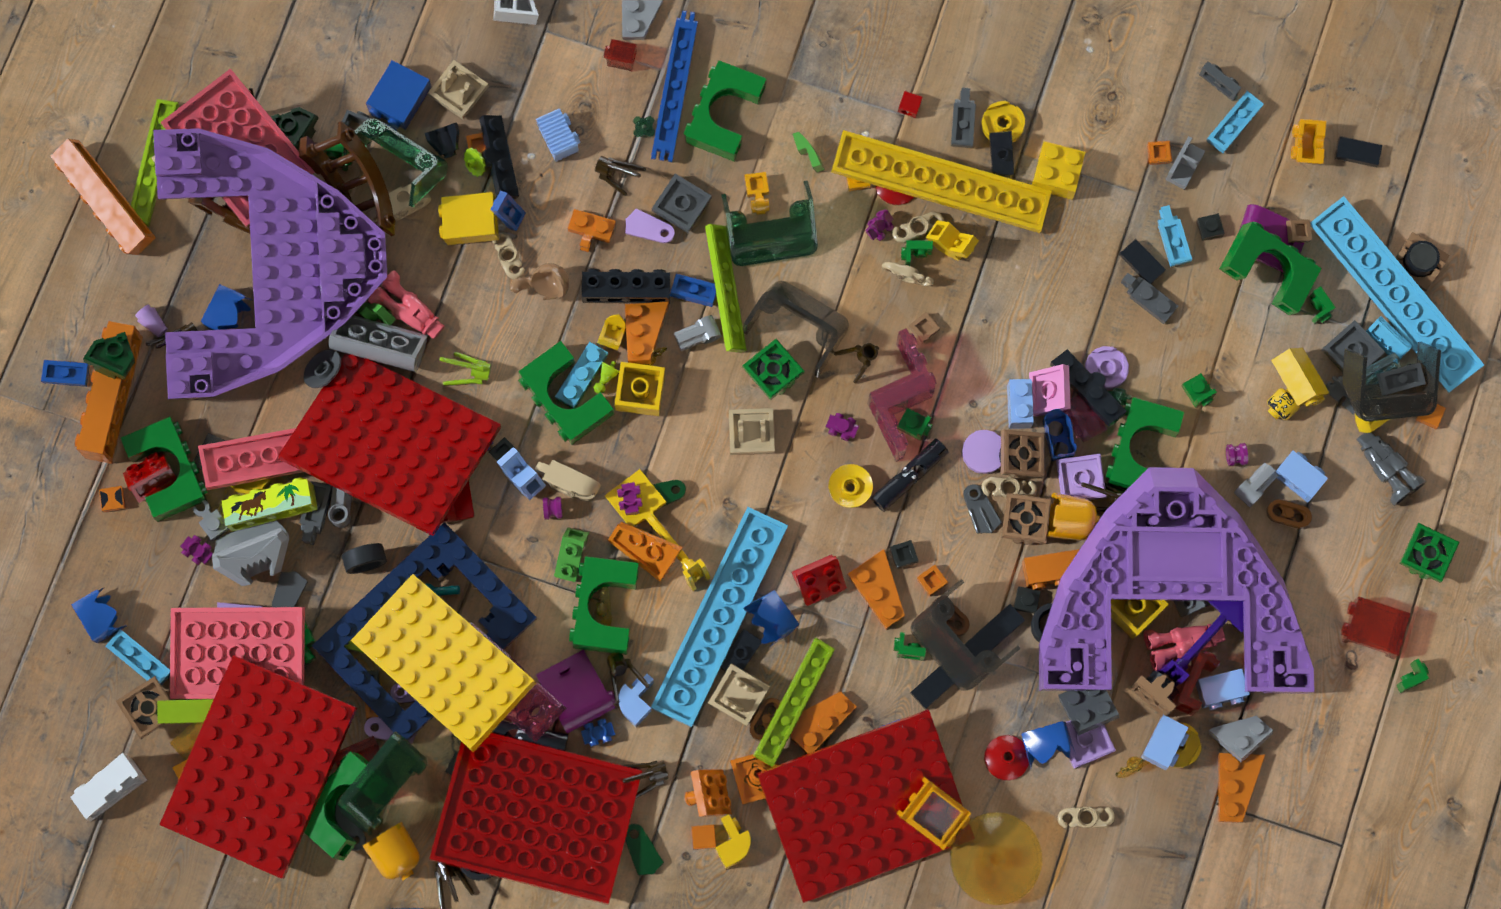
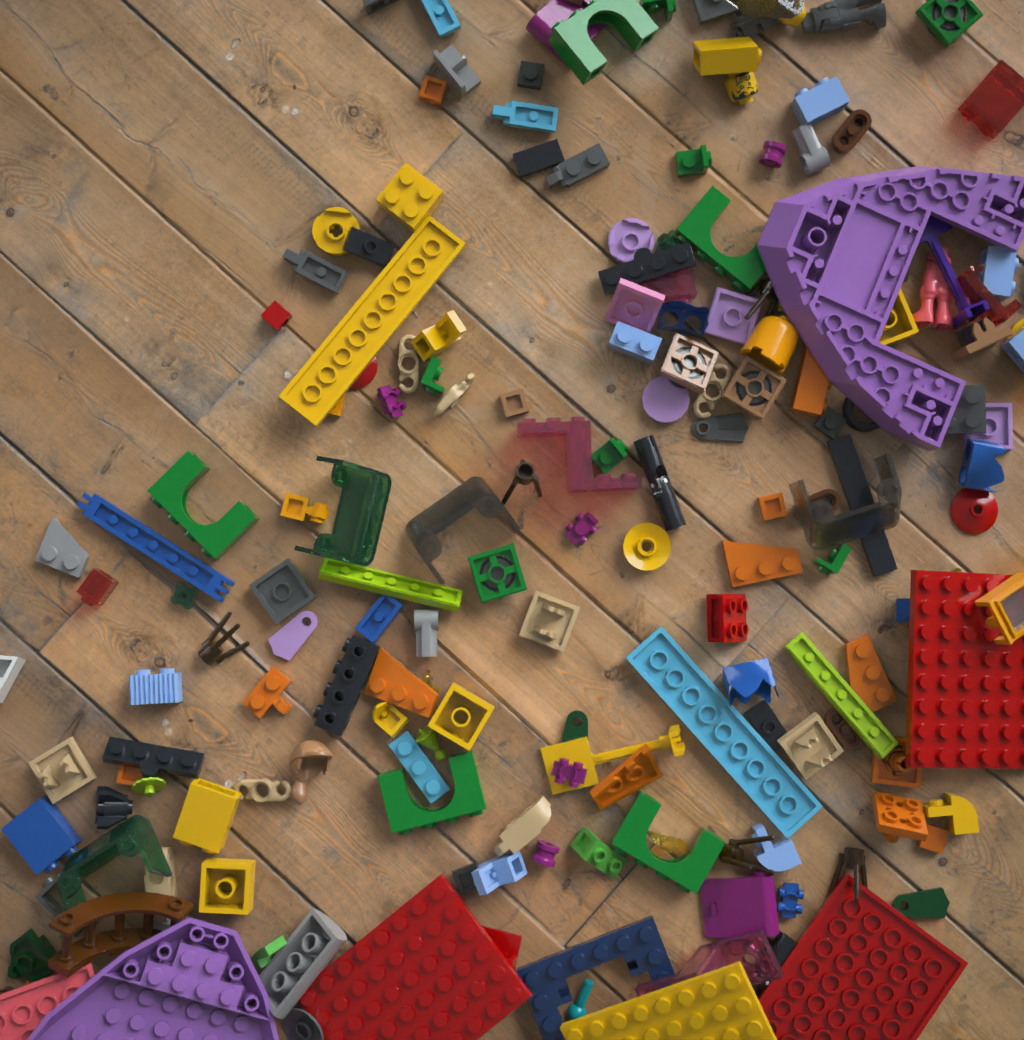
camera: 65 degrees left, 10 degrees up
coral piece [368,270,445,339] -> none
lime plant [439,352,491,386] -> none
blue plate [490,191,526,231] -> none
bright green slope [793,132,825,173] -> none
pearl dark grey plate [890,540,919,569] -> none
none -> yellow brick [199,857,256,915]

